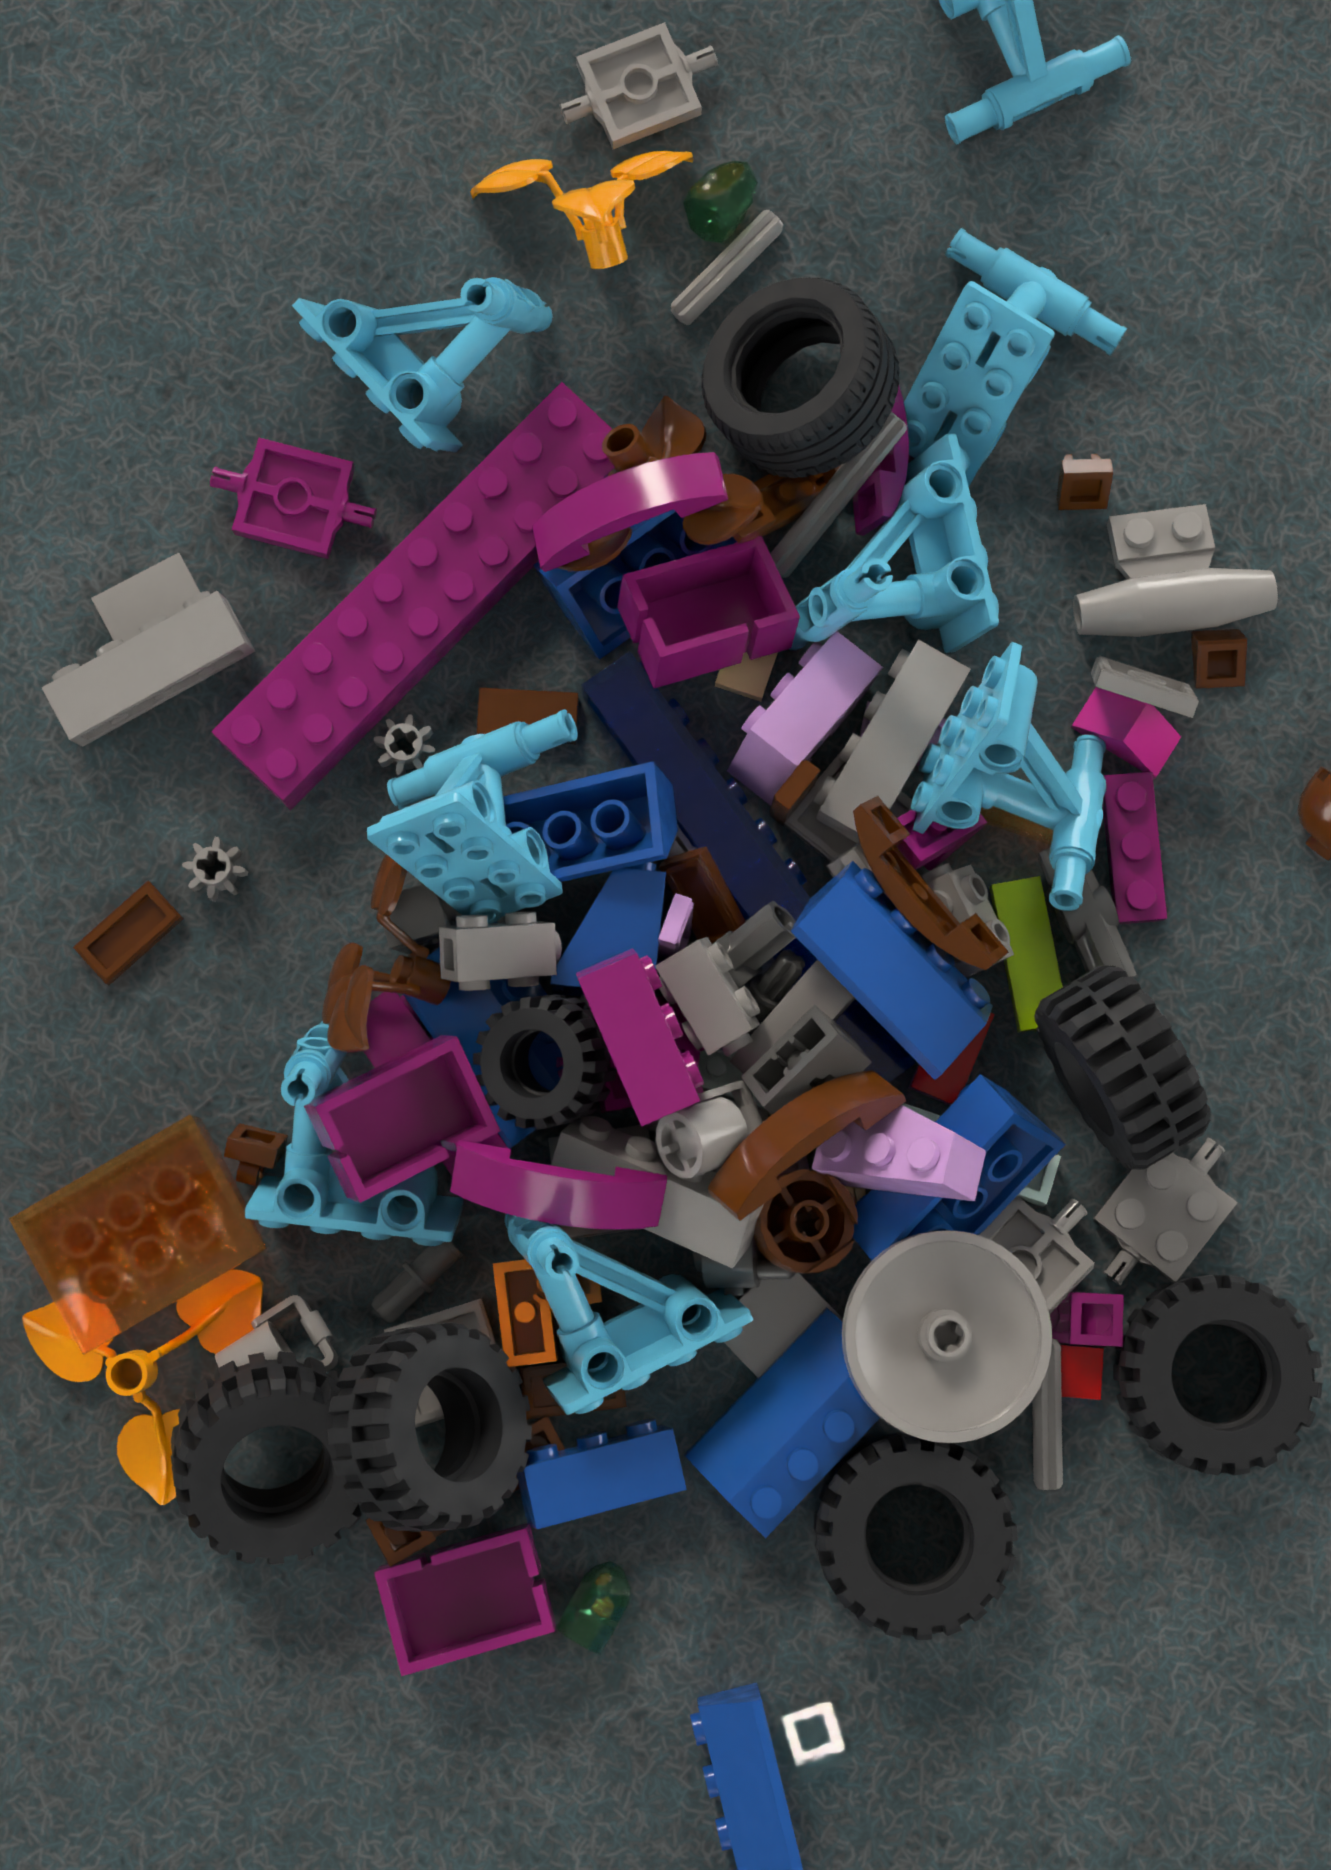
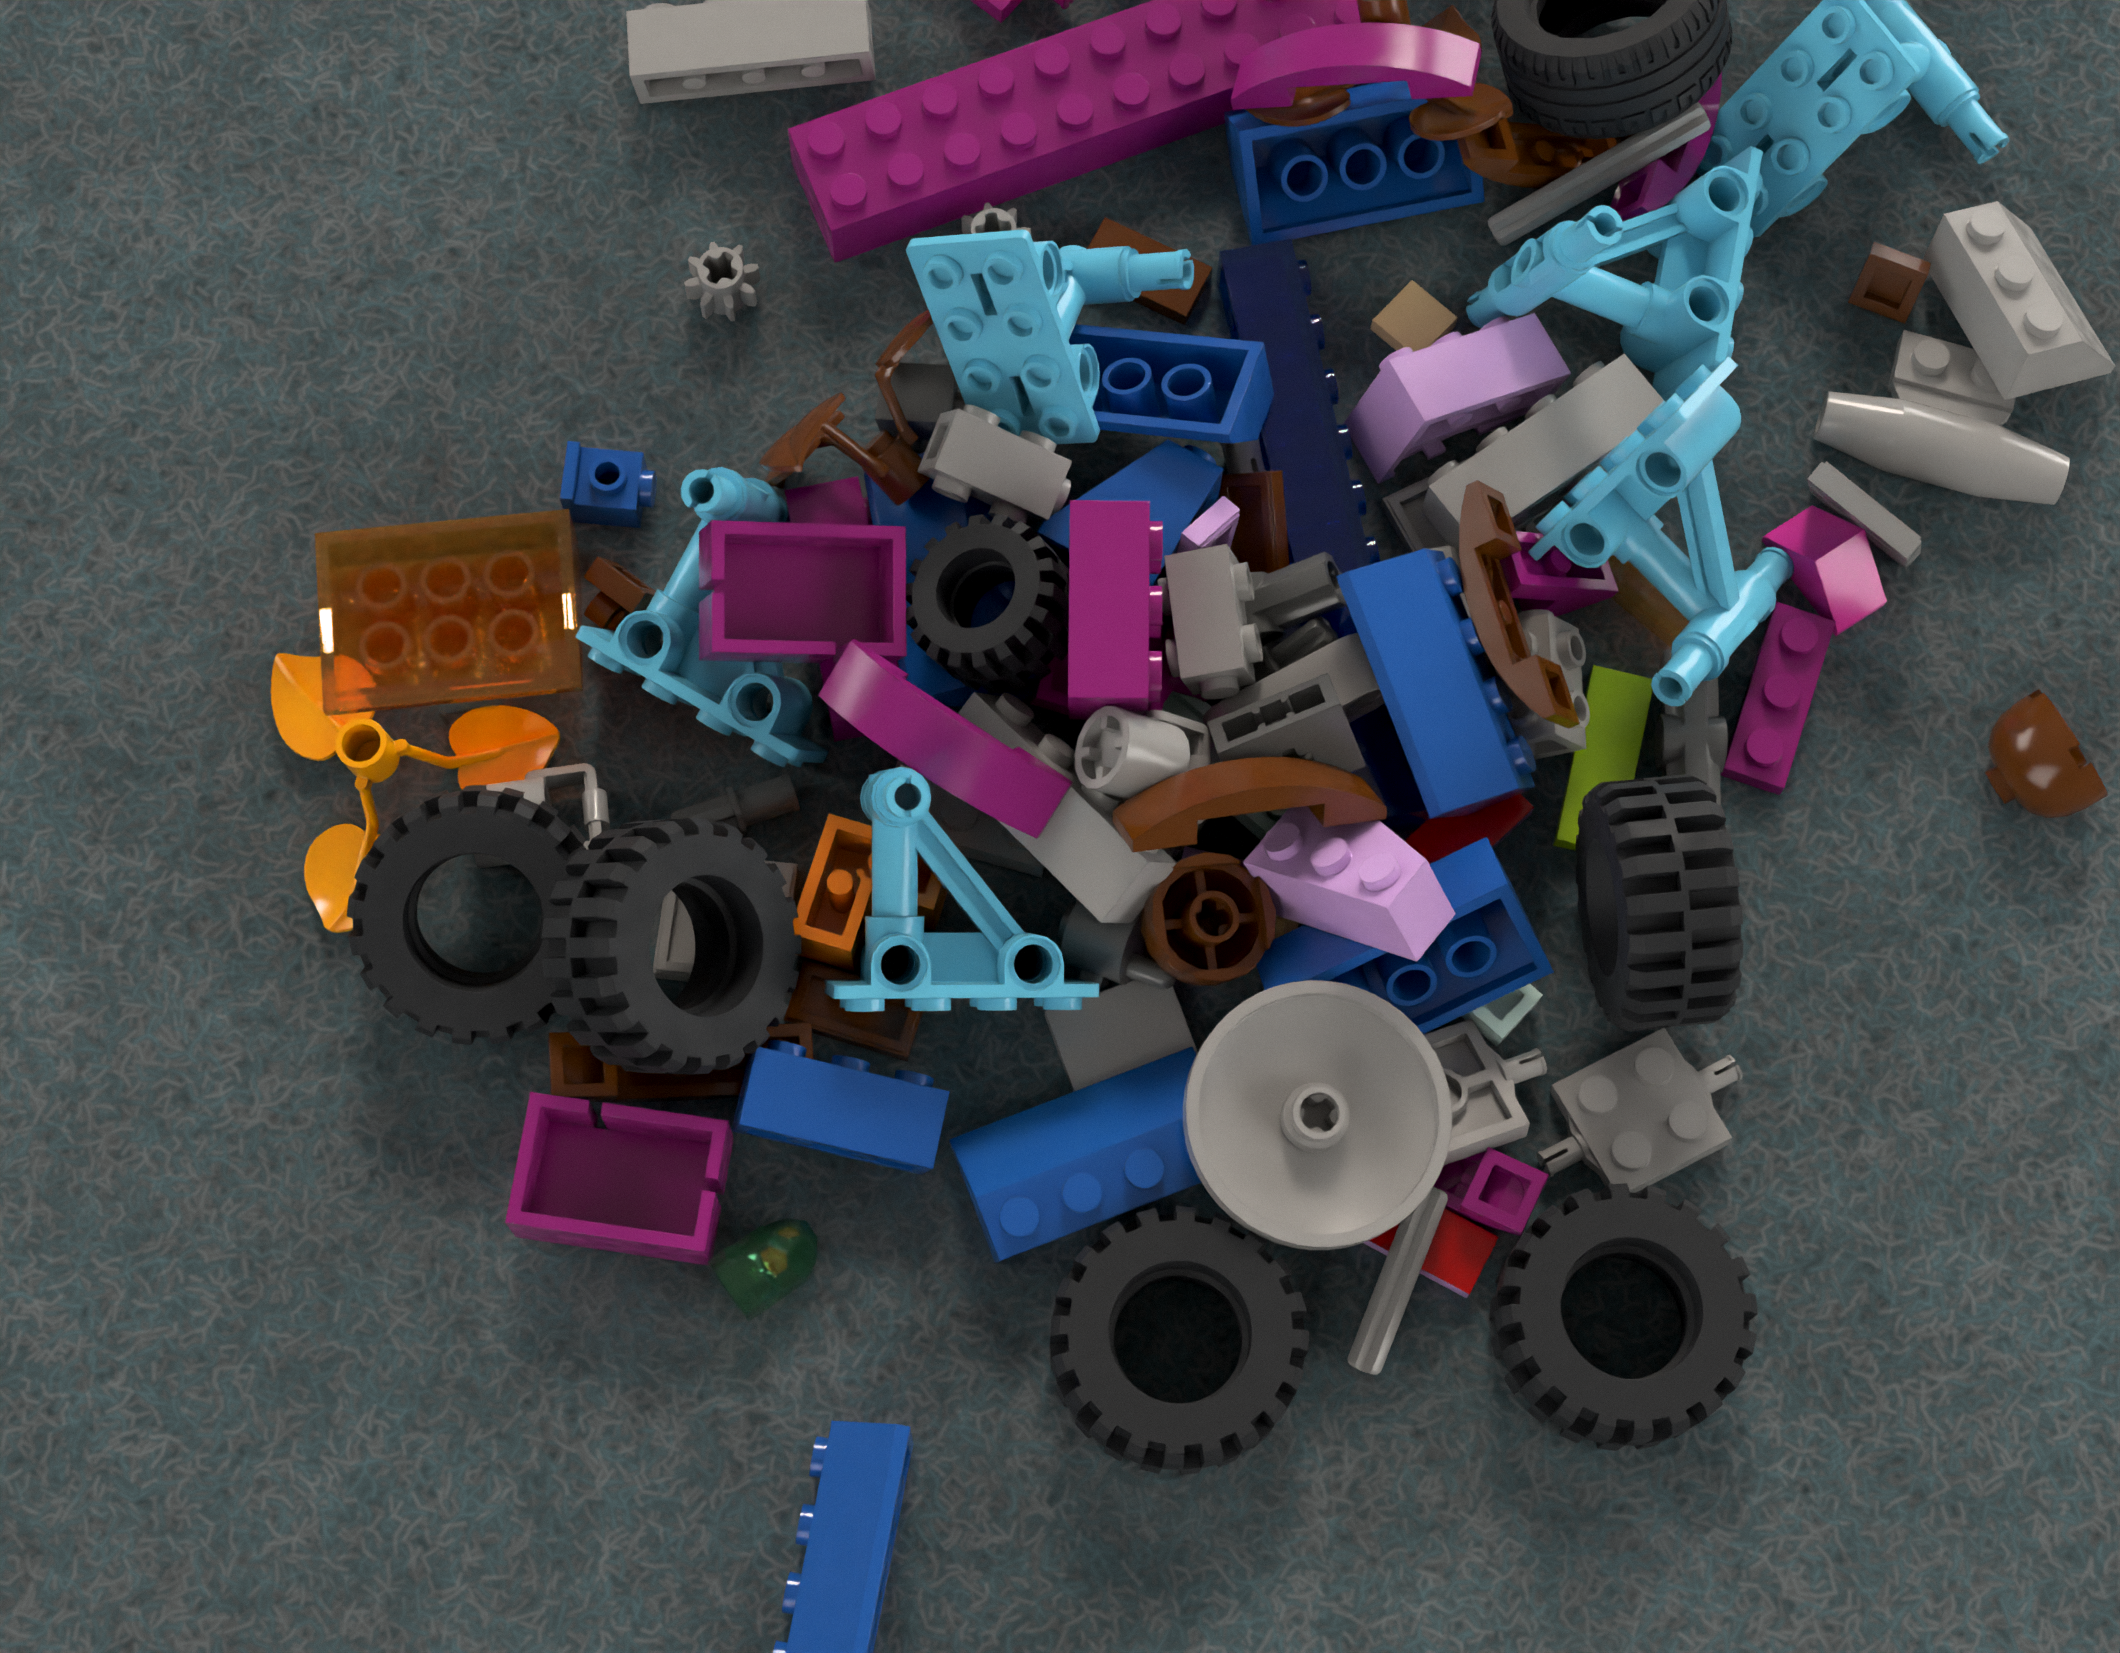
camera: 25 degrees right, 10 degrees down
reddish brown tile [73,880,184,985] -> none
magenta piece [618,536,800,689] -> none
reddish brown tile [769,759,820,826] -> none
clear light blue slope [781,1701,849,1778] -> none
reddish brown slope [1191,629,1247,688] -> none
none -> blue brick [560,441,657,528]
none -> light grey slope [1923,201,2115,400]

